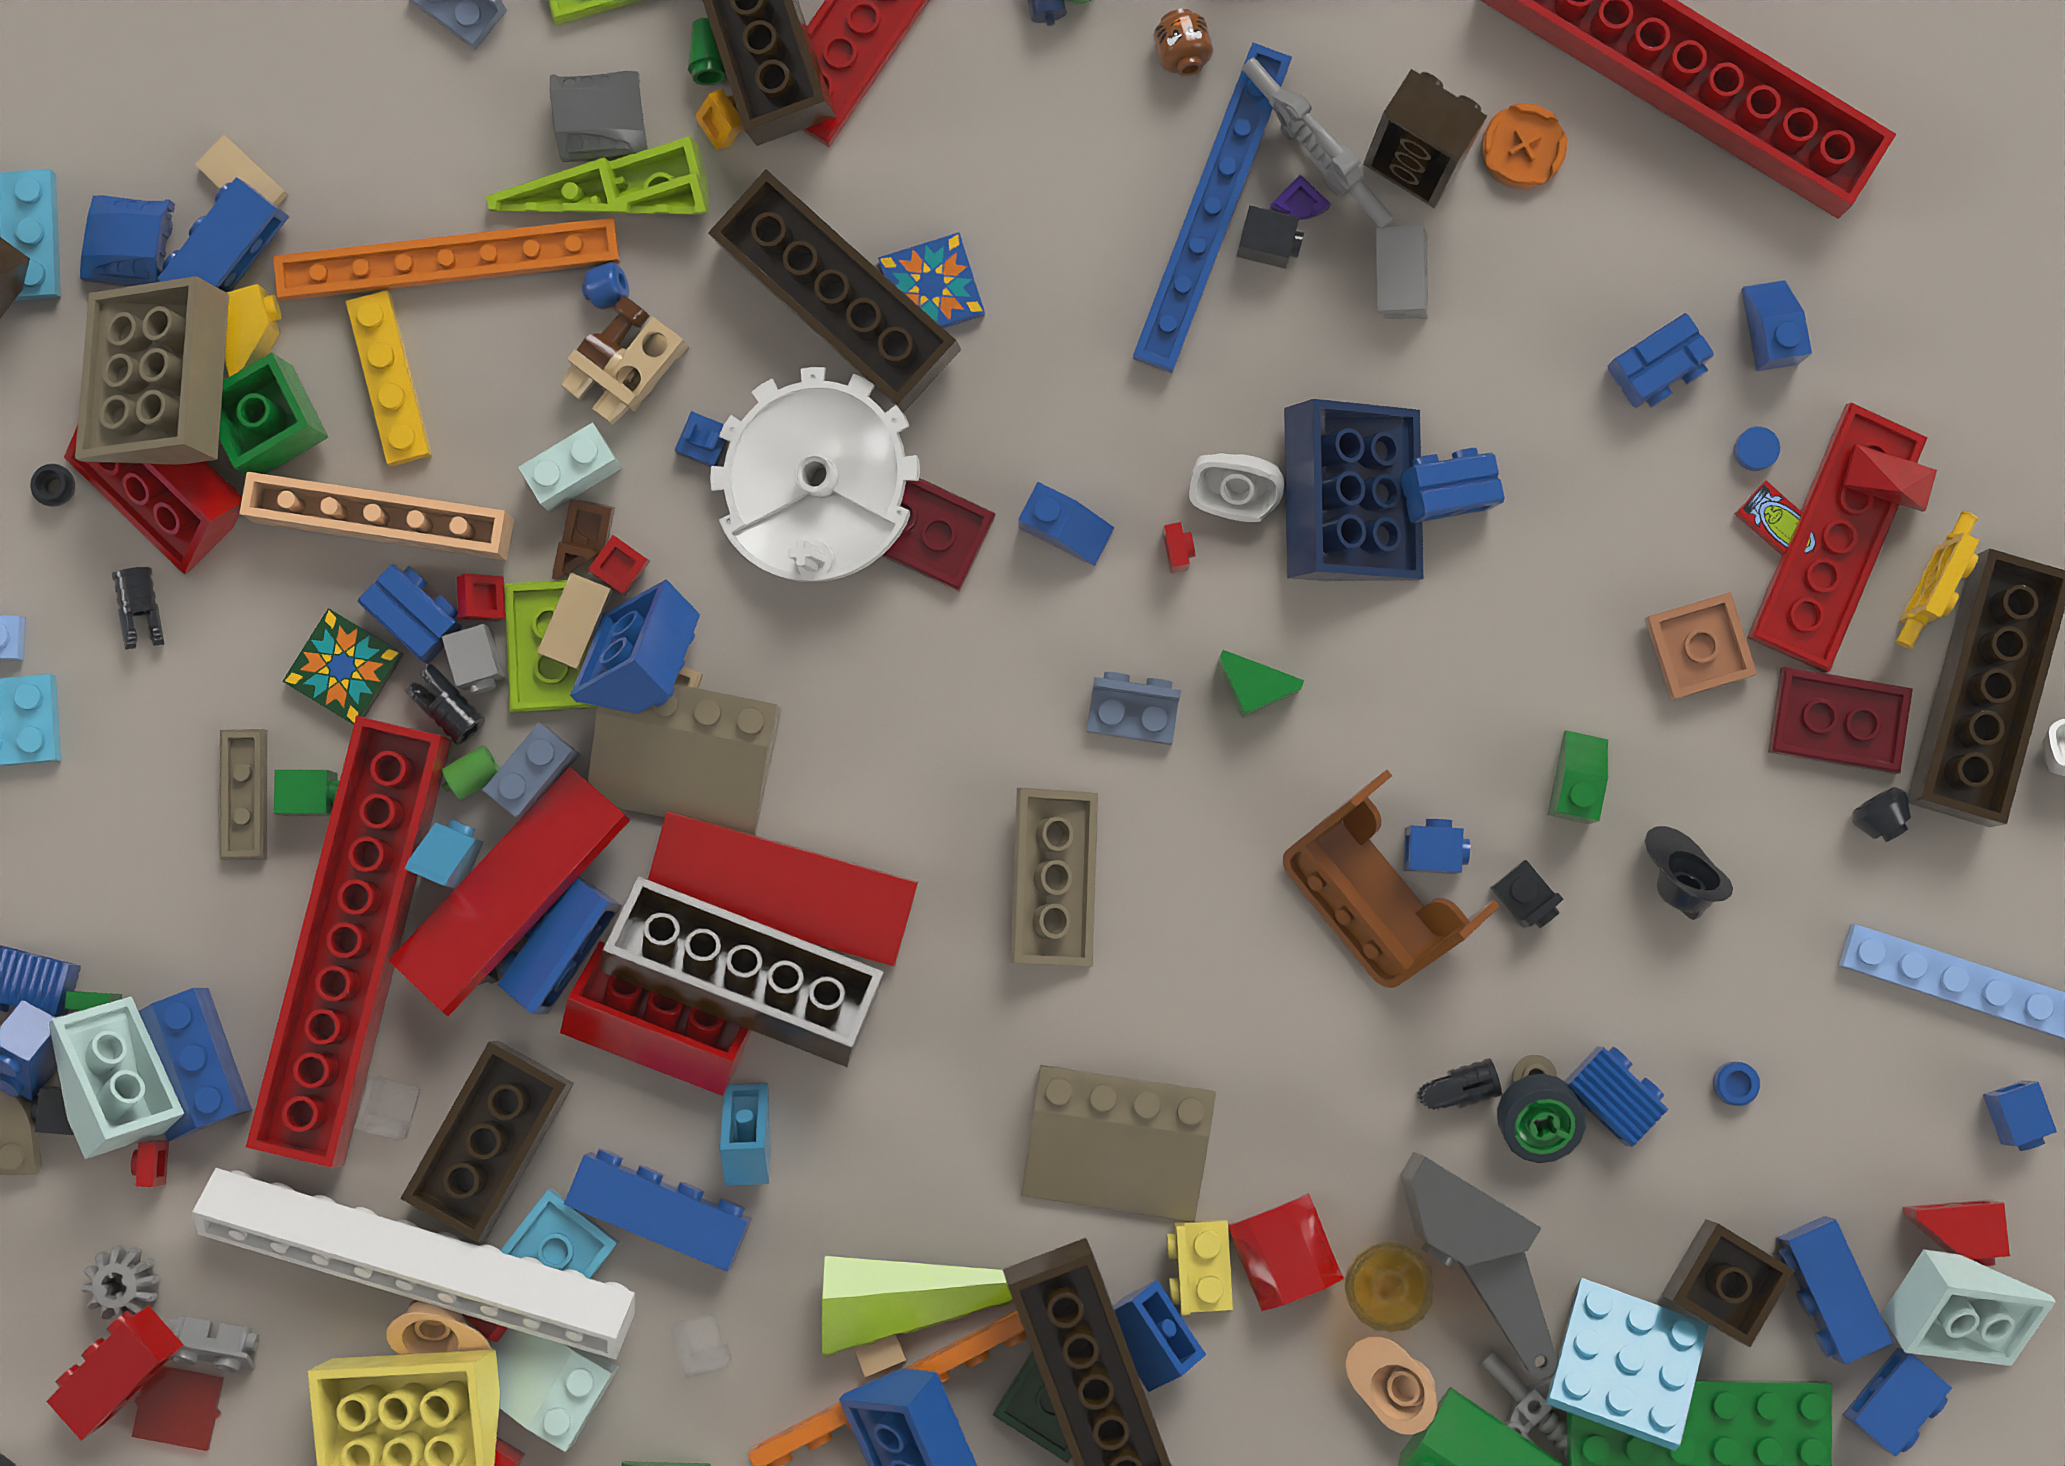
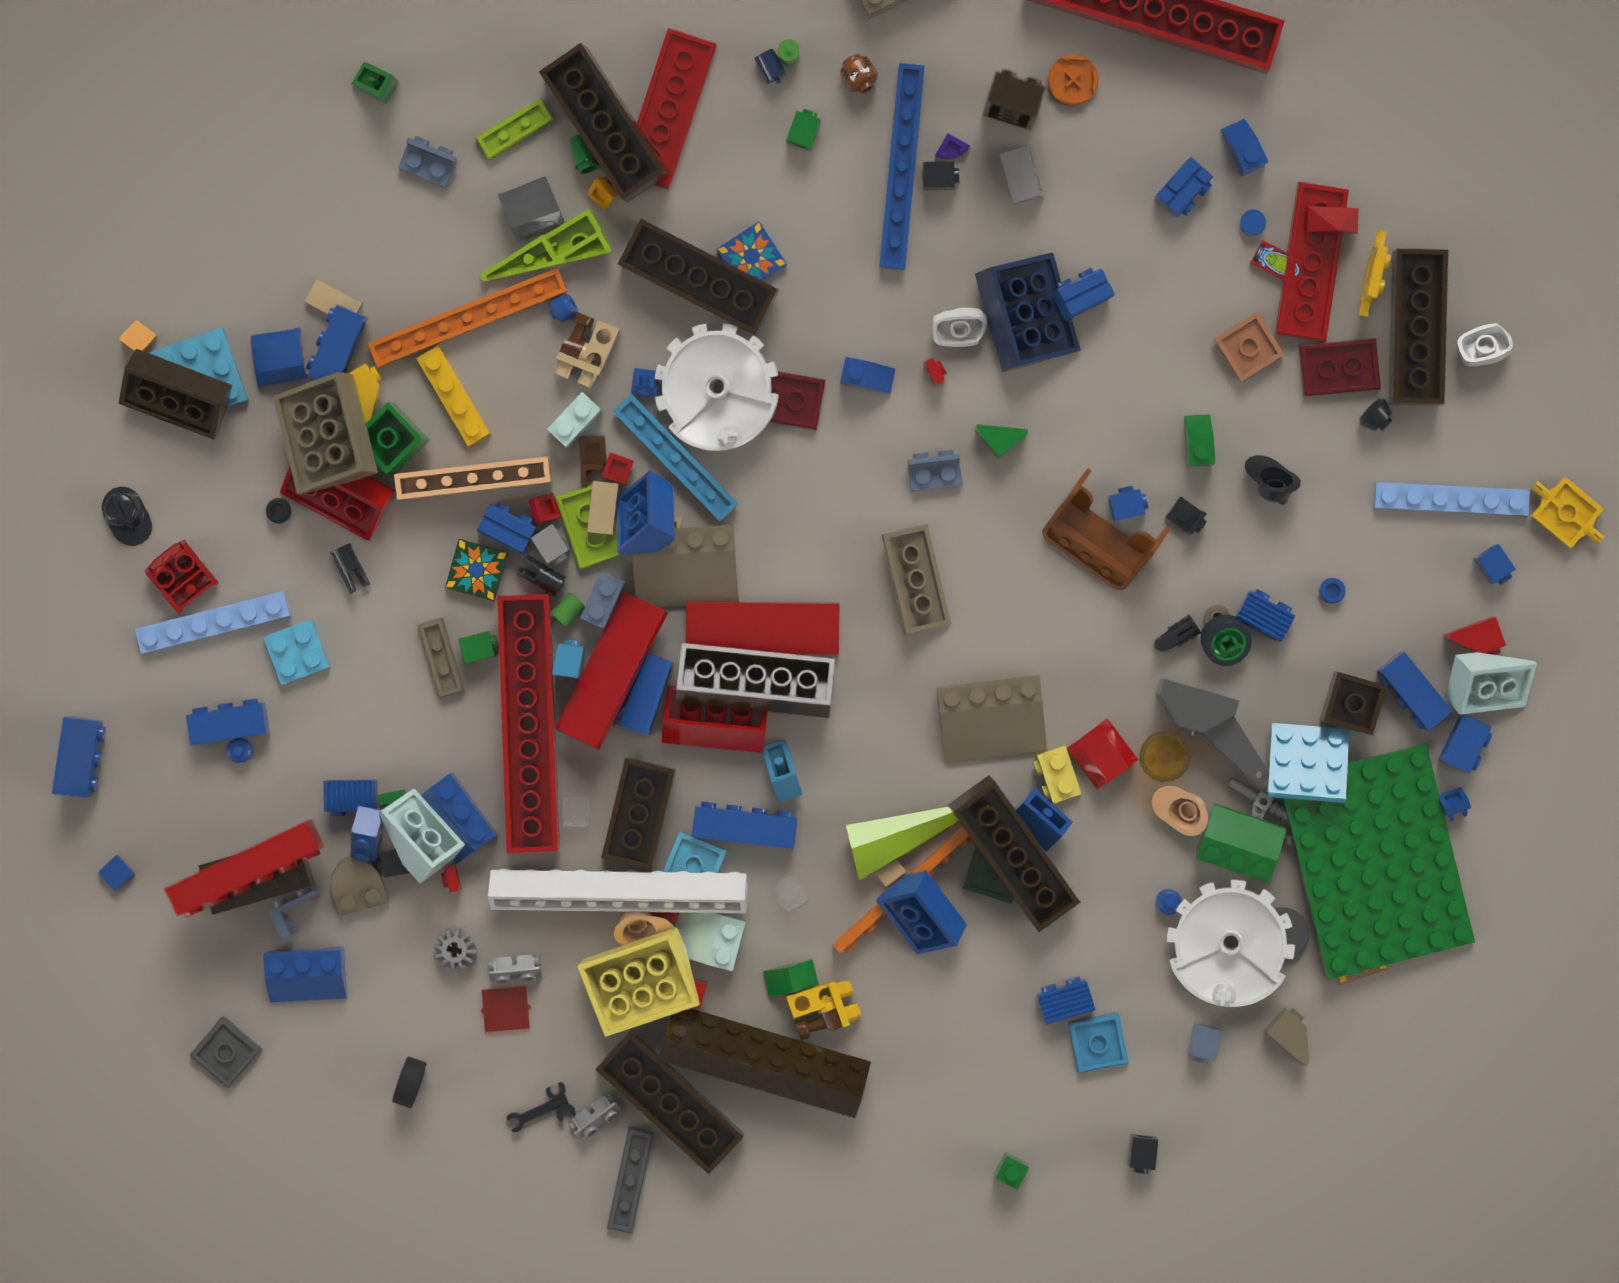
camera: 15 degrees left, 5 degrees up
red brick [46,1306,184,1441] -> none
light grey bar [1241,57,1394,229] -> none
none -> dark azure plate [613,394,738,522]
none -> green brick [786,109,821,151]

